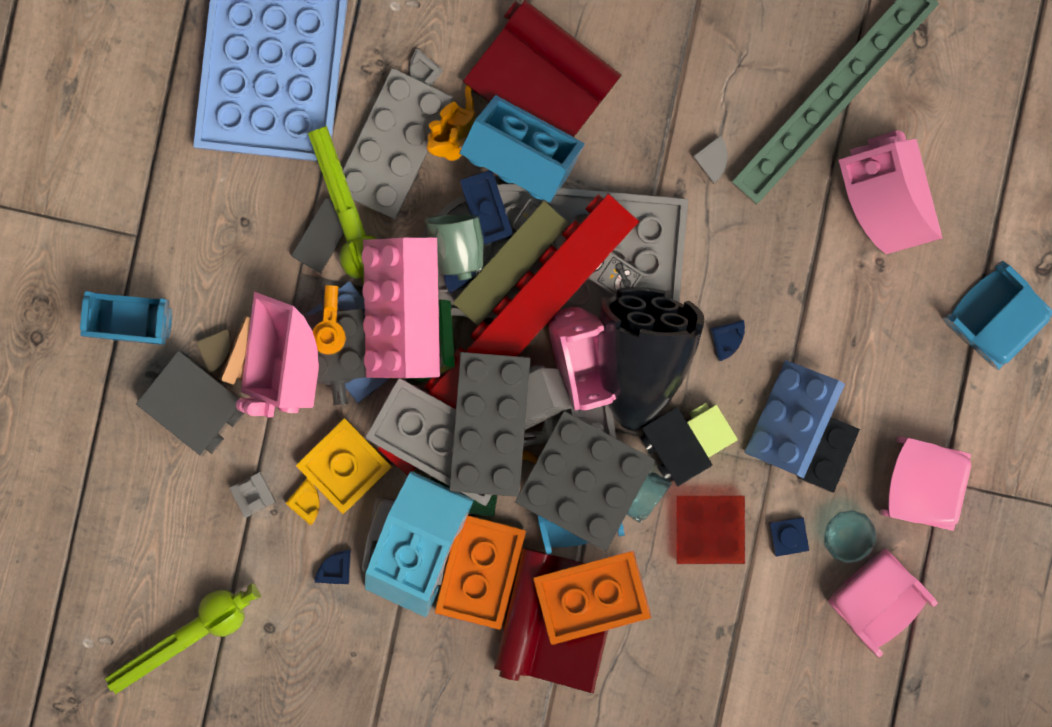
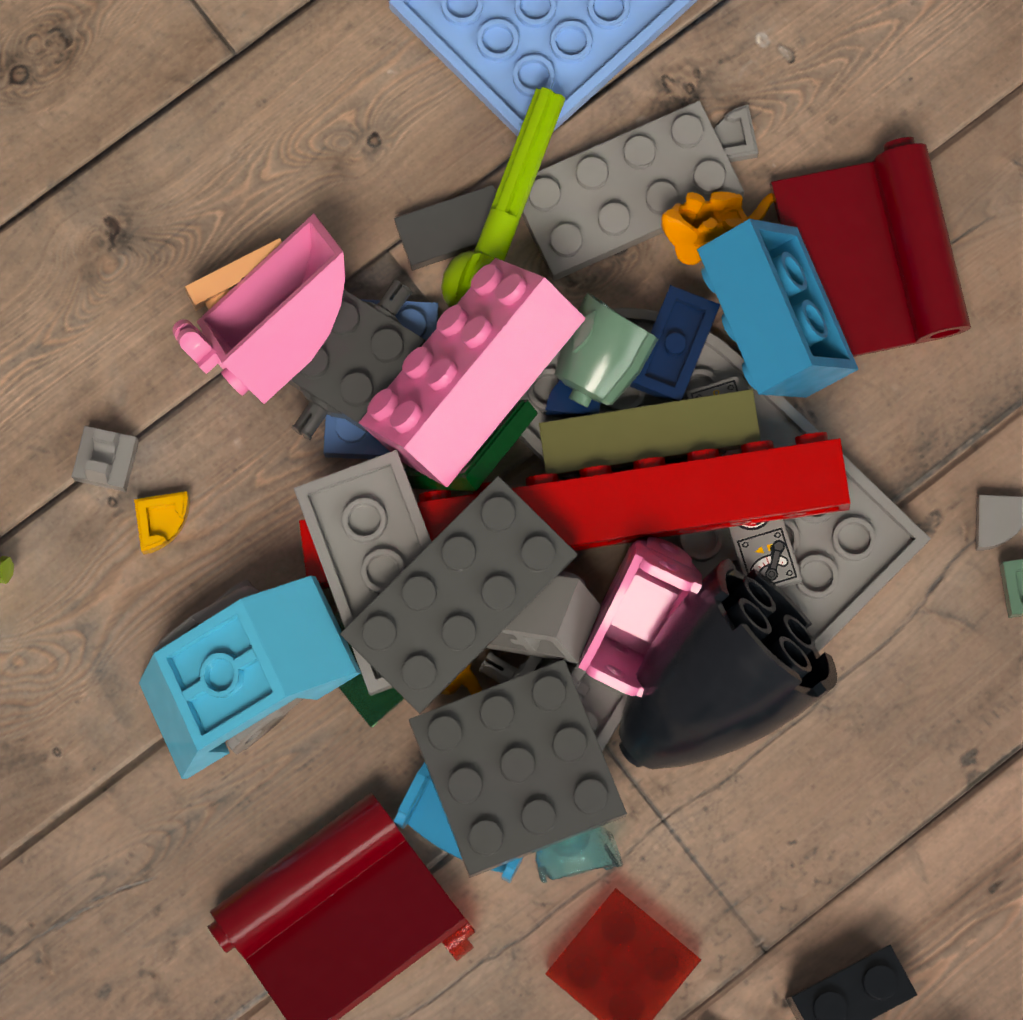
camera: 40 degrees right, 10 degrees down
dark azure piece [80,291,172,345] -> none
dark grey brick [136,351,245,456] -> none
dark tan tile [197,329,232,374] -> none
yellow plate [296,418,392,514] -> none
light orange plate [312,285,346,355] -> none
dark blue tile [315,550,351,585] -> none
orange plate [435,515,526,630] -> none
orange plate [533,551,652,645] -> none
black brick [639,407,713,487] -> none
yellowish green brick [687,403,738,458] -> none
dark blue tile [710,320,745,362] -> none
medium blue plate [745,360,845,478] -> none

